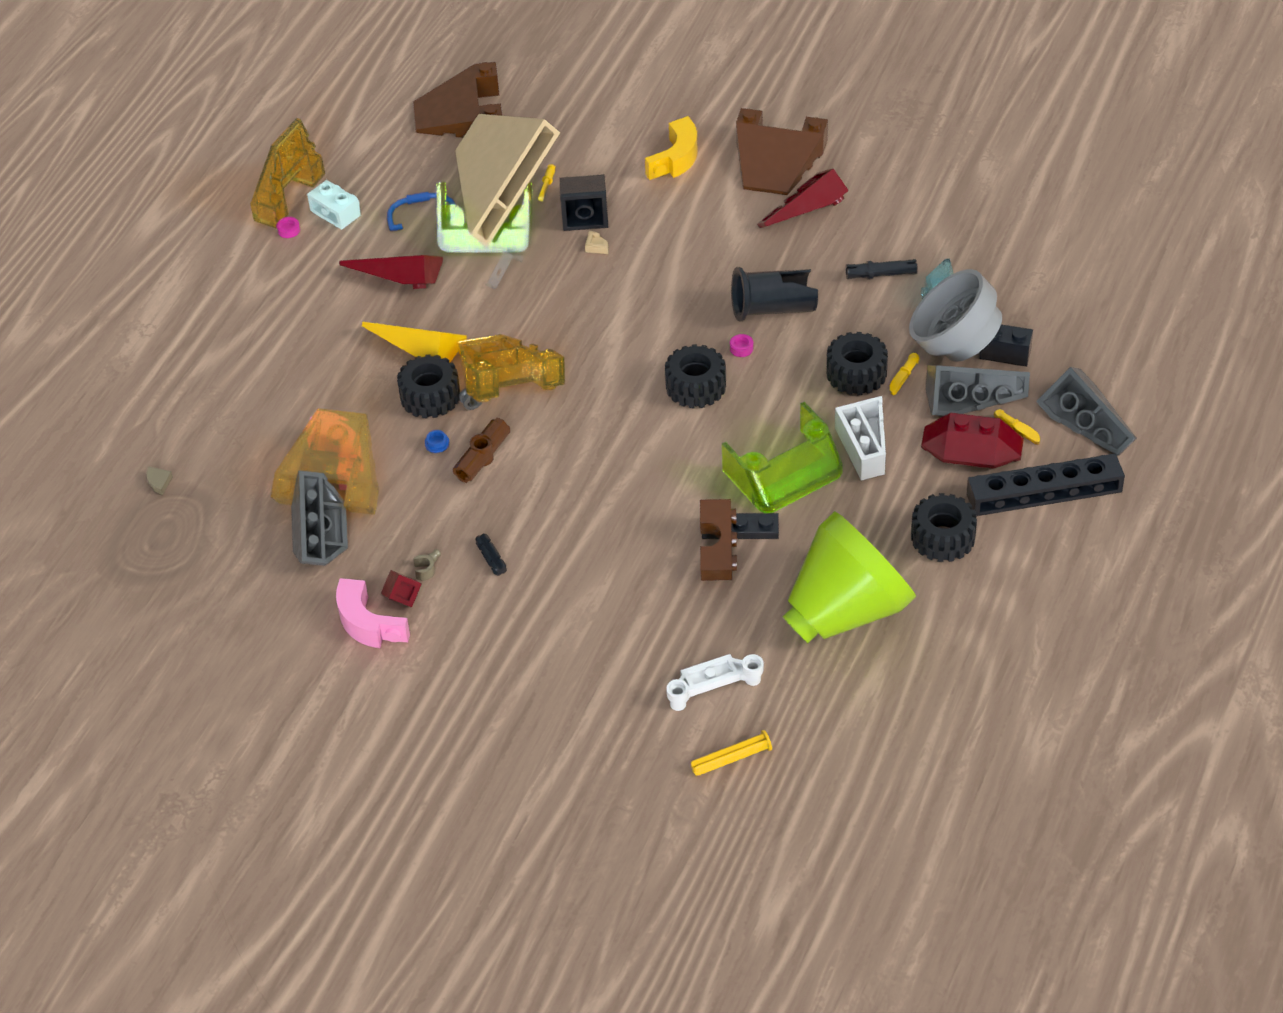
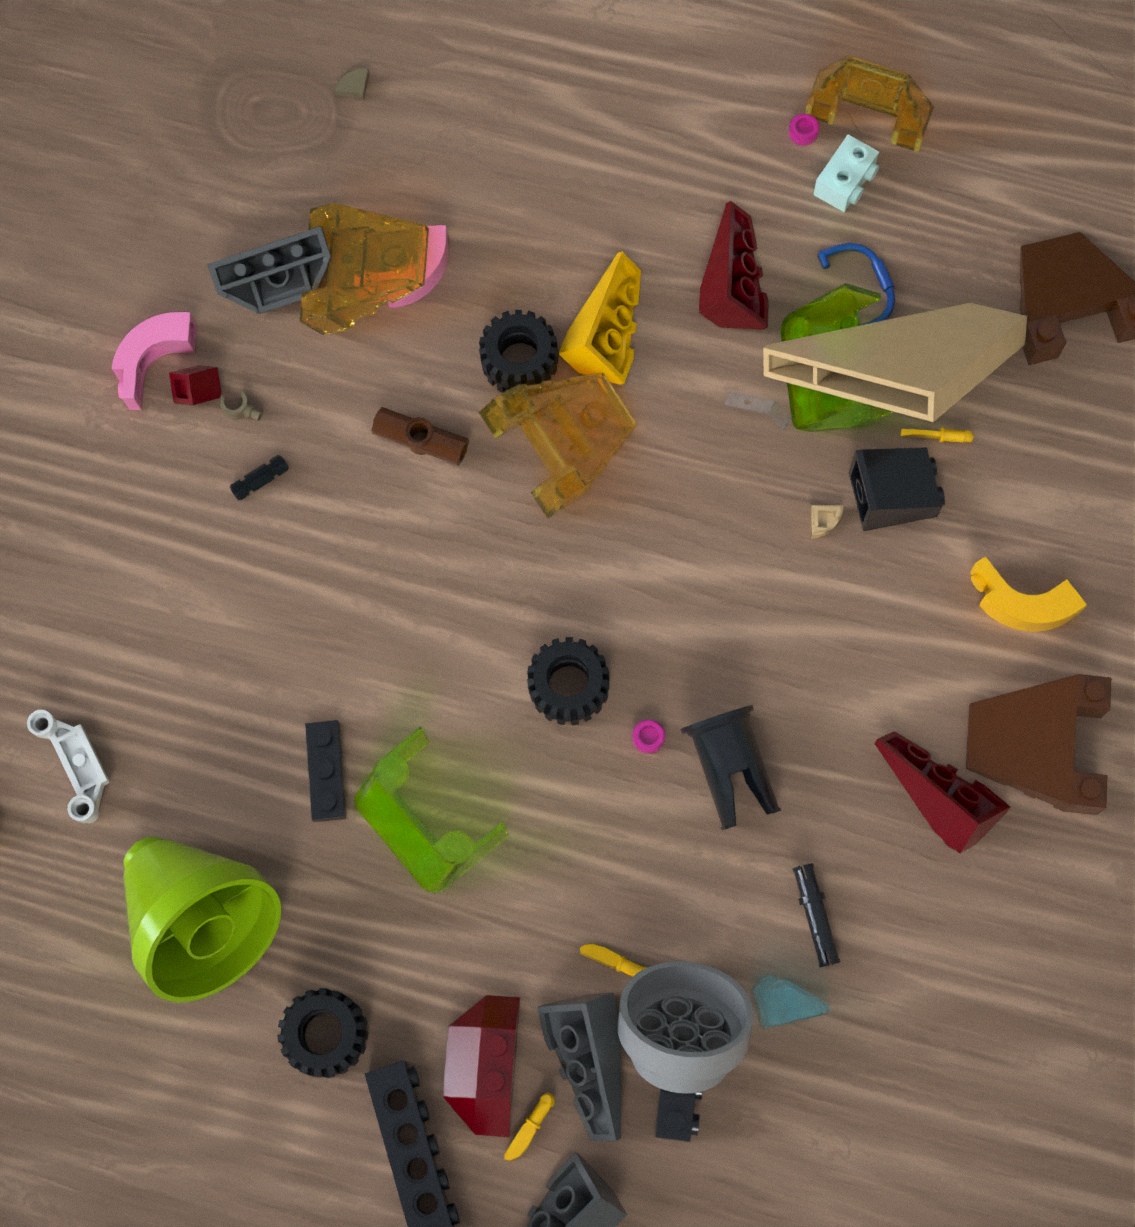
camera: 85 degrees right, 25 degrees up
blue plate [425,430,450,453] -> none
reddish brown arch [700,499,737,581] -> none
black tyre [826,332,888,396] -> none
white wedge [835,396,886,480] -> none

